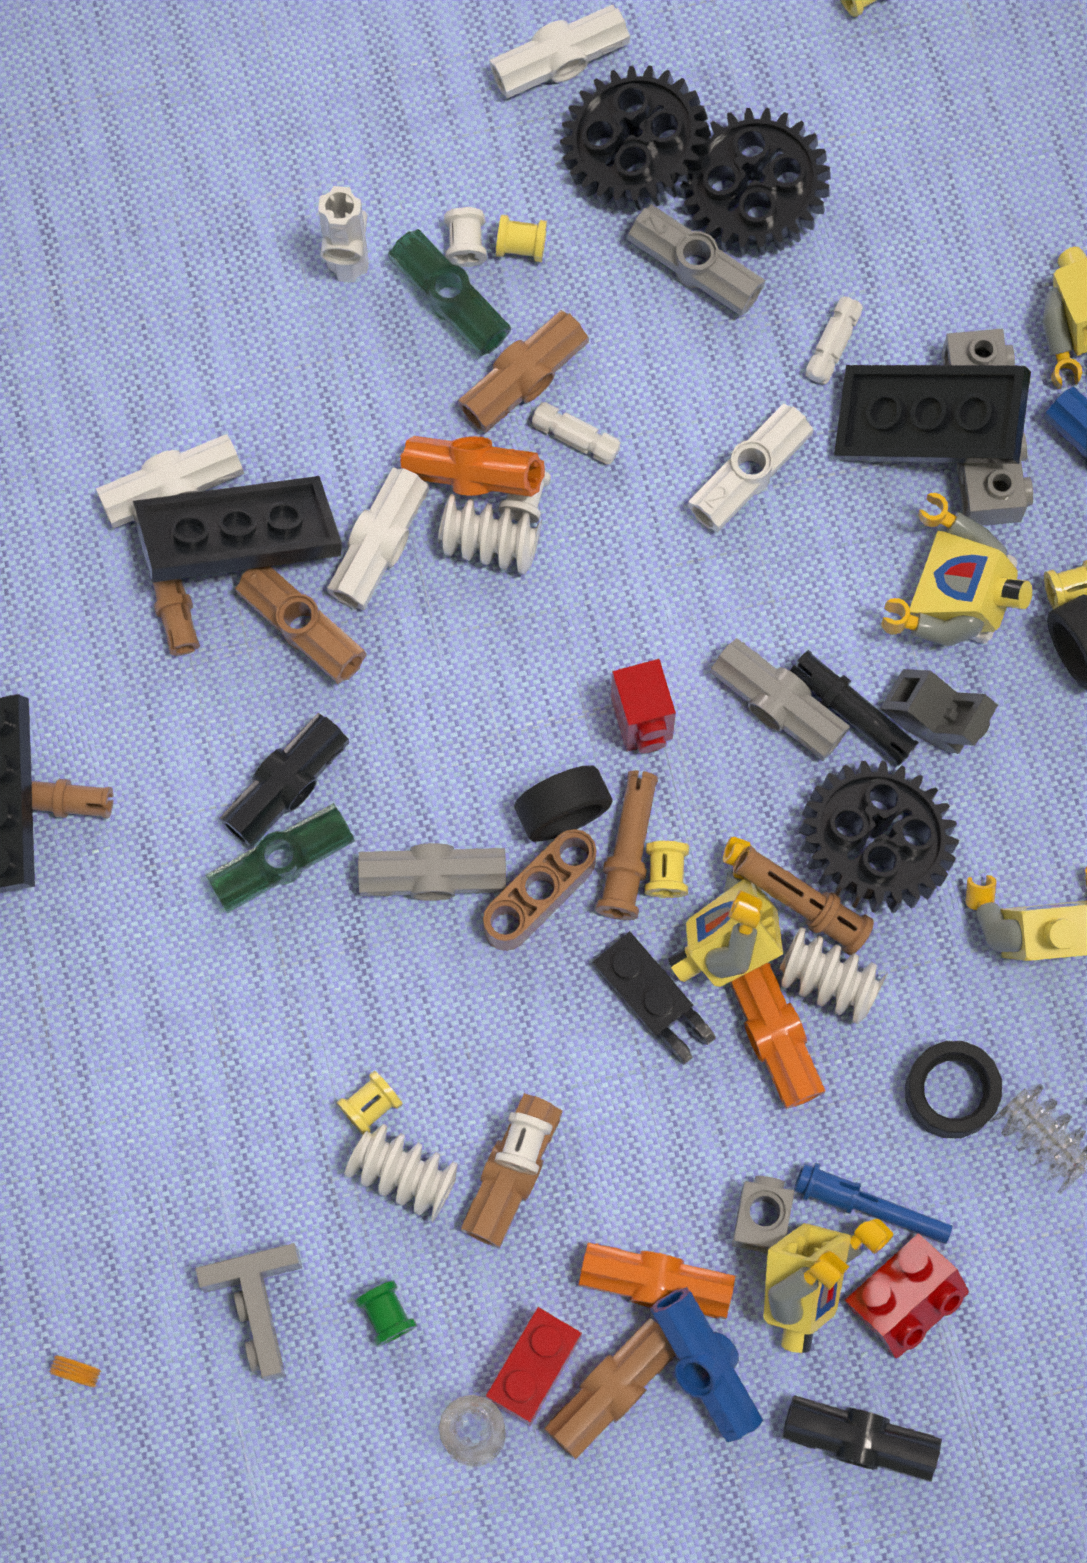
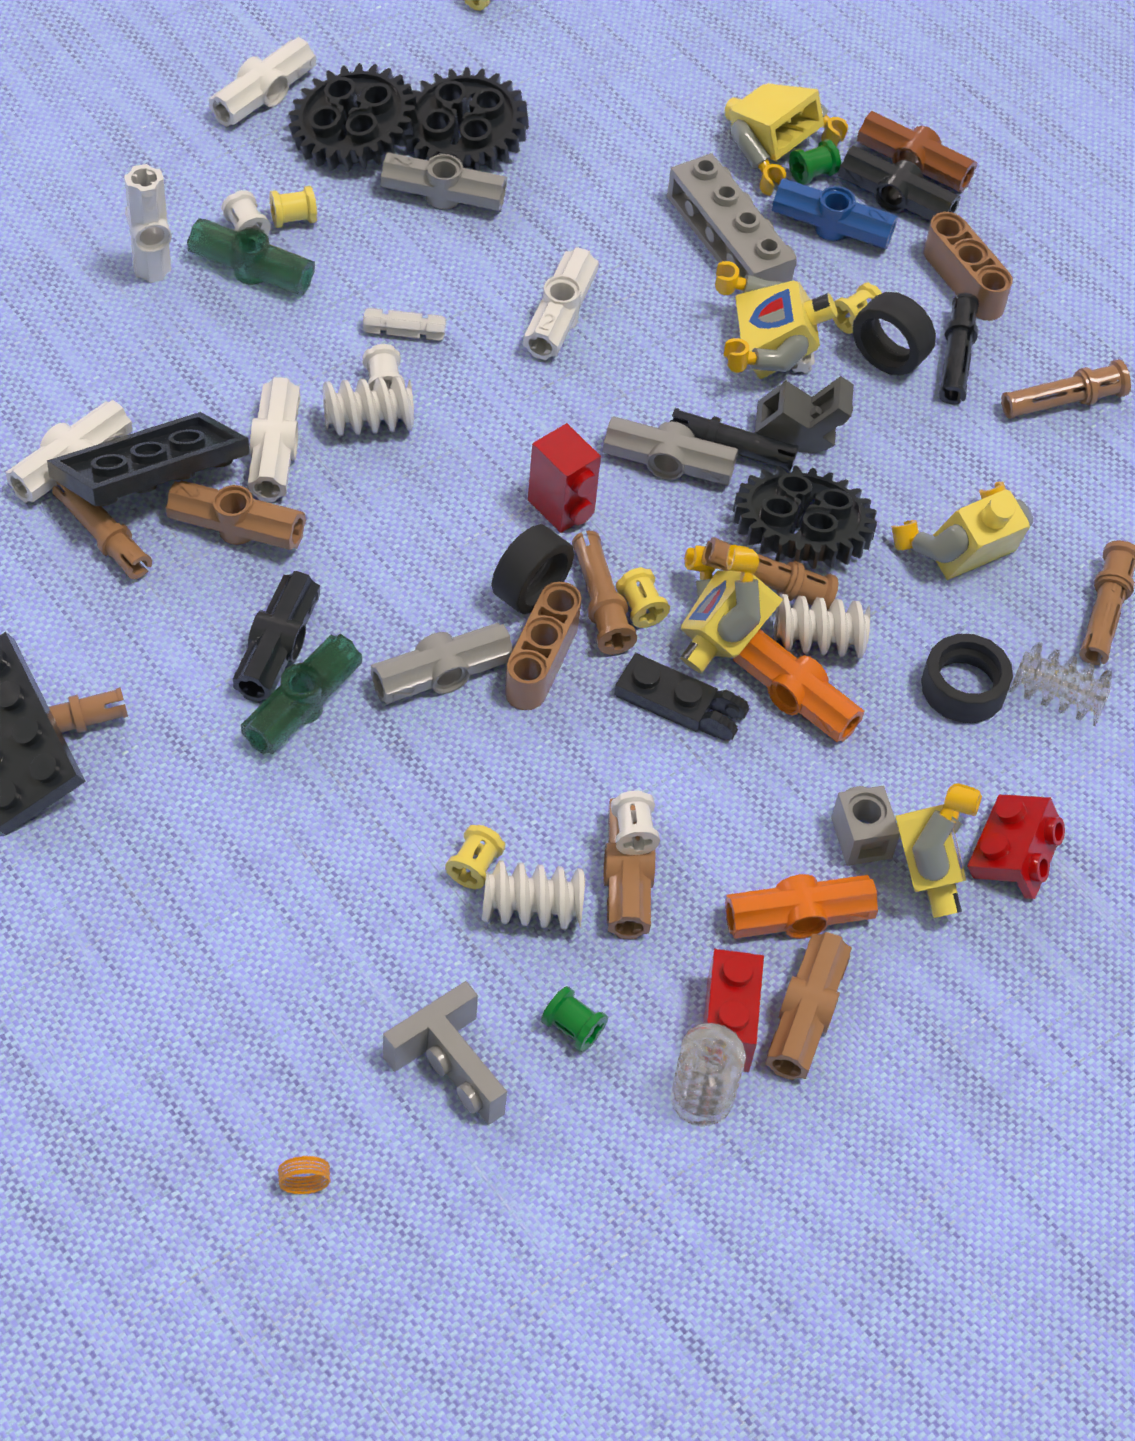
camera: 30 degrees left, 20 degrees down
orange piece [400,436,545,497] -> none
medium nougat piece [458,310,589,433] -> none
blue piece [650,1287,764,1443] -> none
black piece [781,1395,942,1482] -> none
blue pin [794,1162,953,1244] -> none
white axle [805,296,863,385] -> none
black plate [834,365,1031,464] -> none

